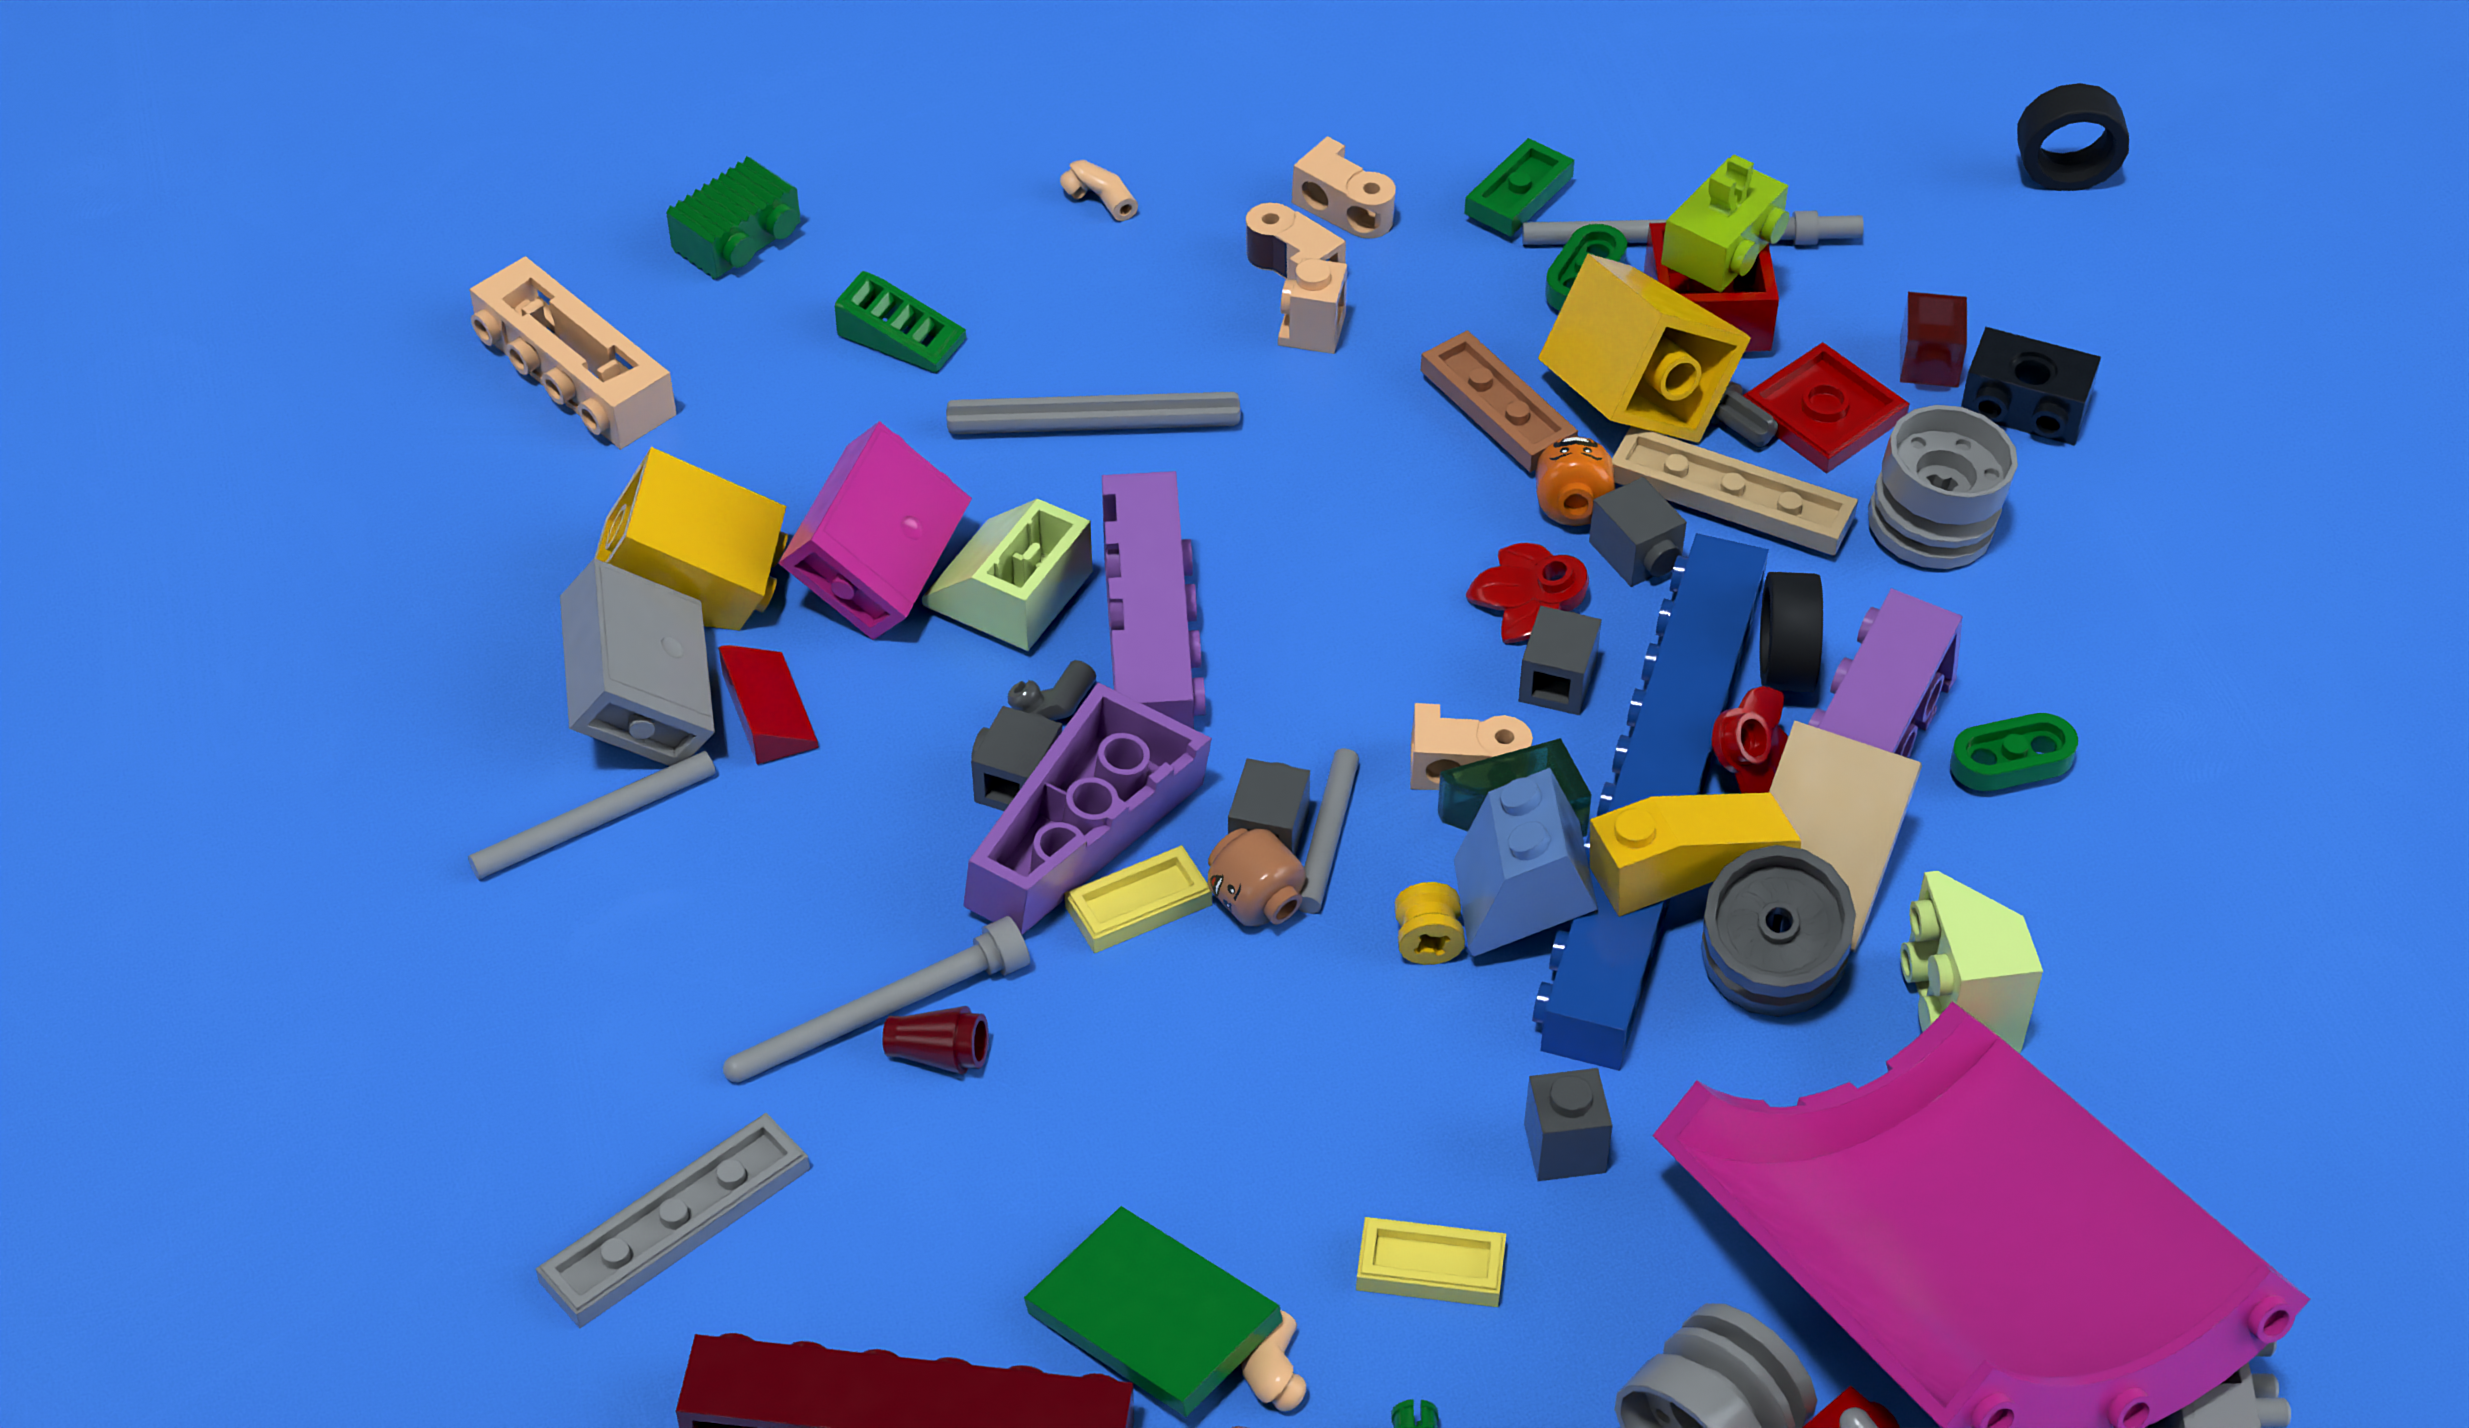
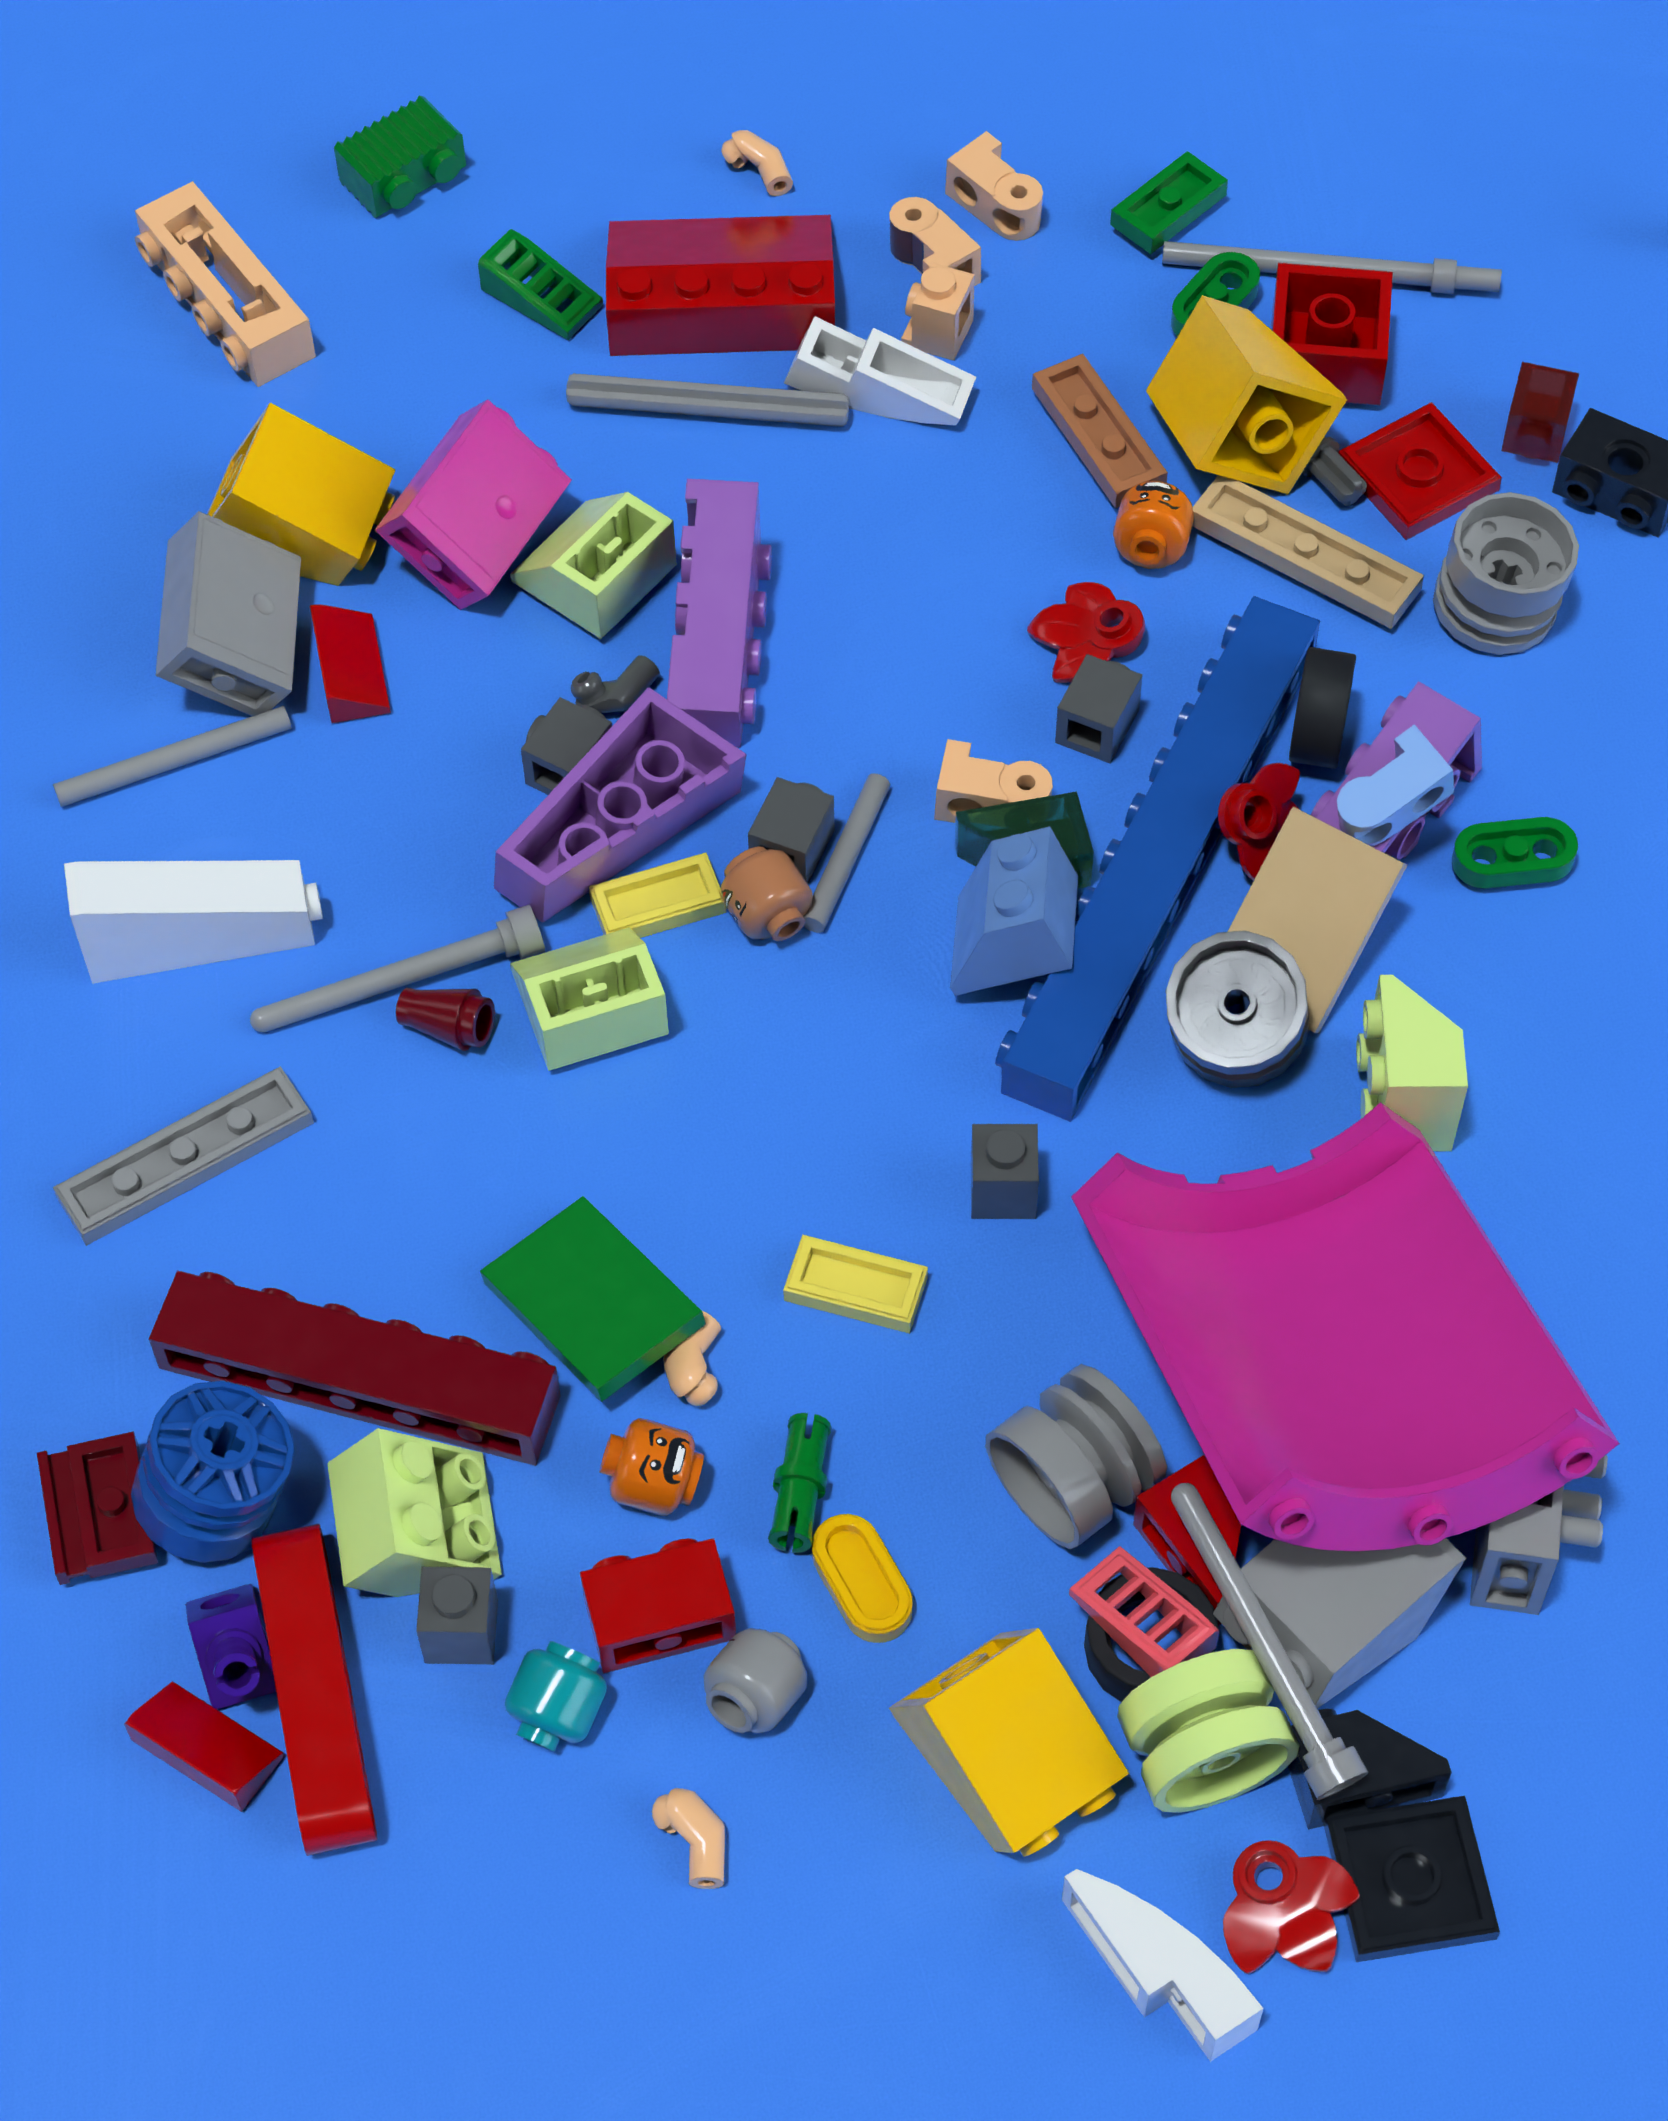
camera: 10 degrees right, 10 degrees up
yellow wheel [1394,882,1465,965] -> none
dark grey brick [1589,477,1687,587] -> none
yellow slope [1590,792,1801,917] -> none
lime brick [1661,154,1789,293] -> none
none -> white slope [64,860,323,984]
none -> yellowish green slope [510,927,669,1071]
none -> red slope [606,215,835,356]
none -> slope [784,316,976,425]
none -> light blue leg [1337,724,1454,846]

